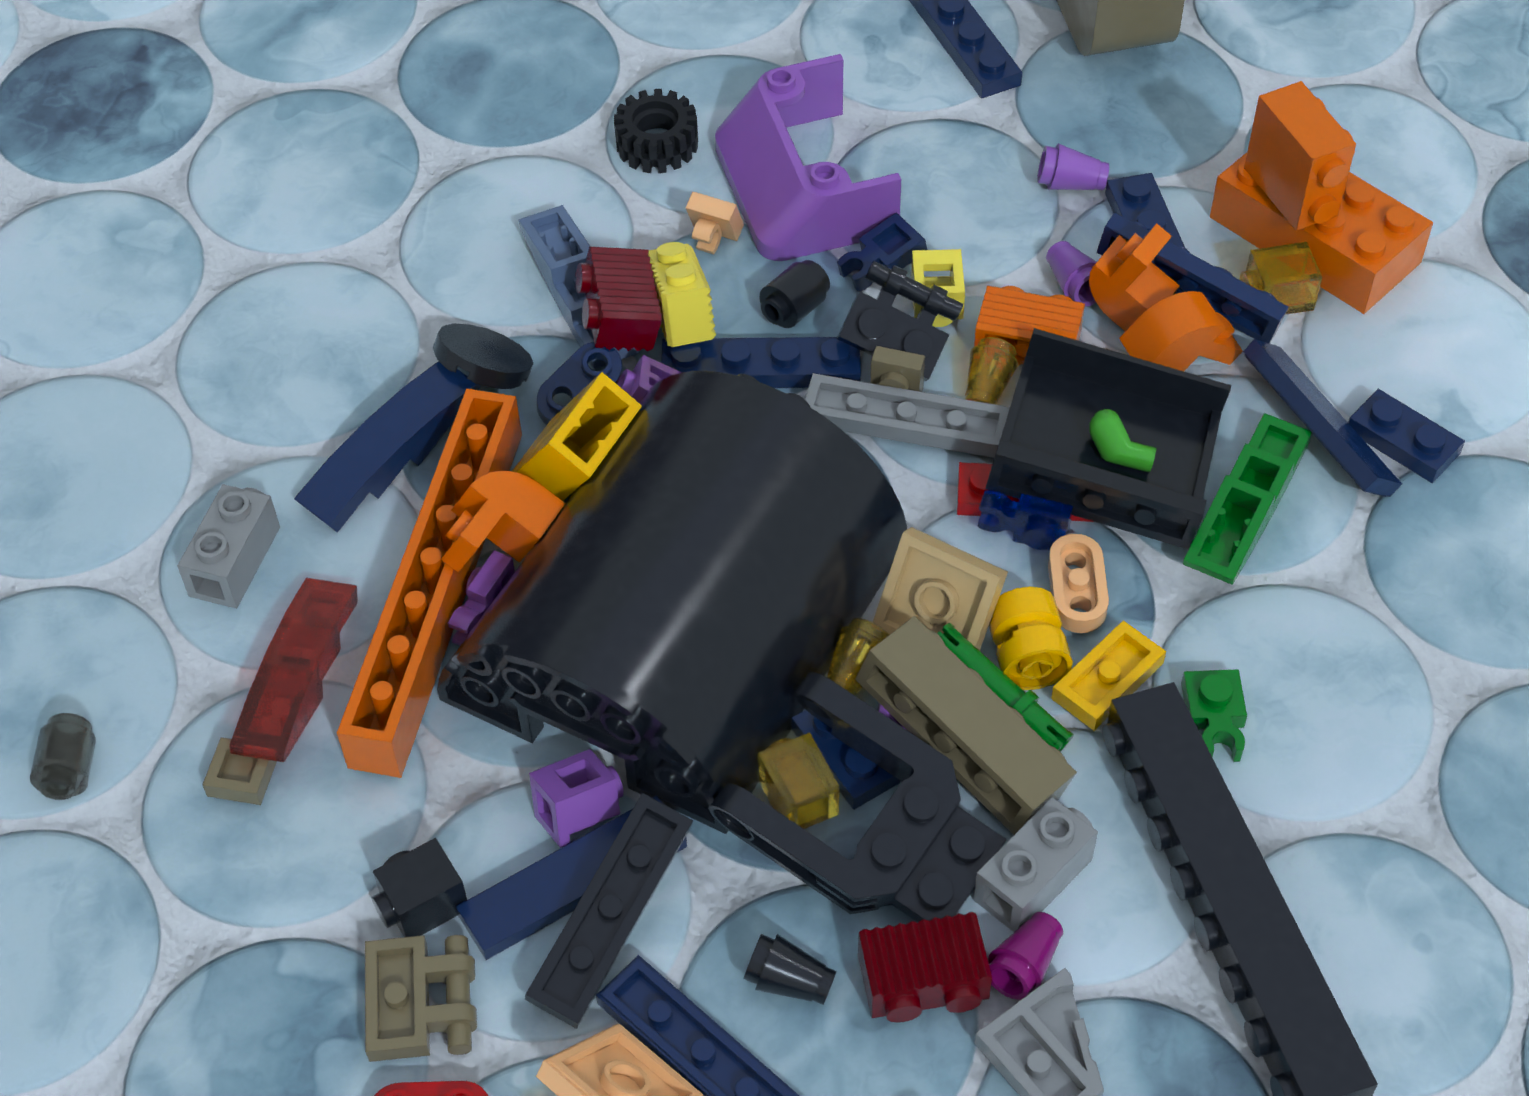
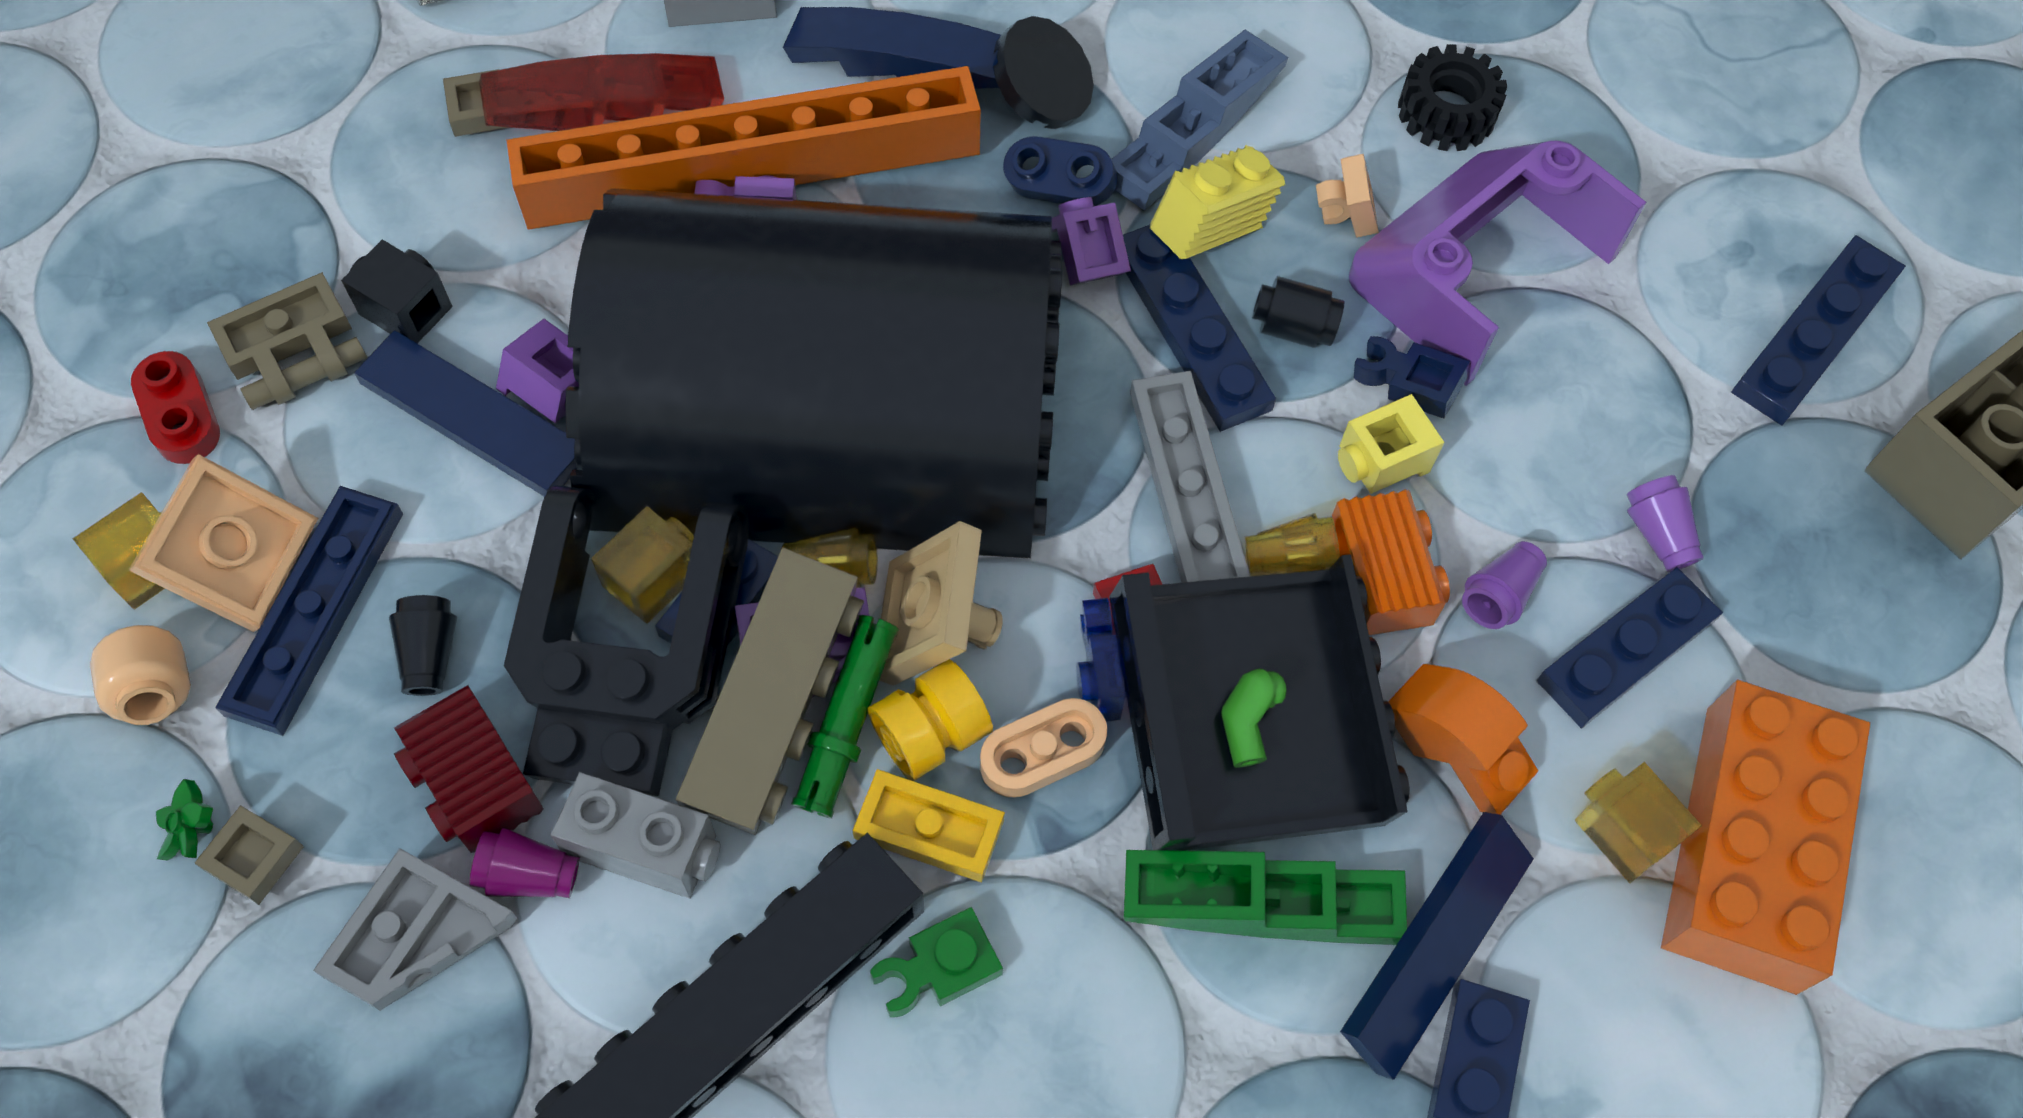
camera: 60 degrees right, 10 degrees up
orange brick [441,471,566,572] -> none
yellow brick [512,372,642,501] -> none
black plate [525,793,693,1029] -> none
dark red brick [576,247,662,352] -> none
black plate [836,261,963,381] -> none
dark tan plate [870,346,925,392] -> none
orange brick [1089,223,1180,331] -> none
dark blue plate [1096,212,1289,343] -> none
orange brick [1244,81,1356,231] -> none

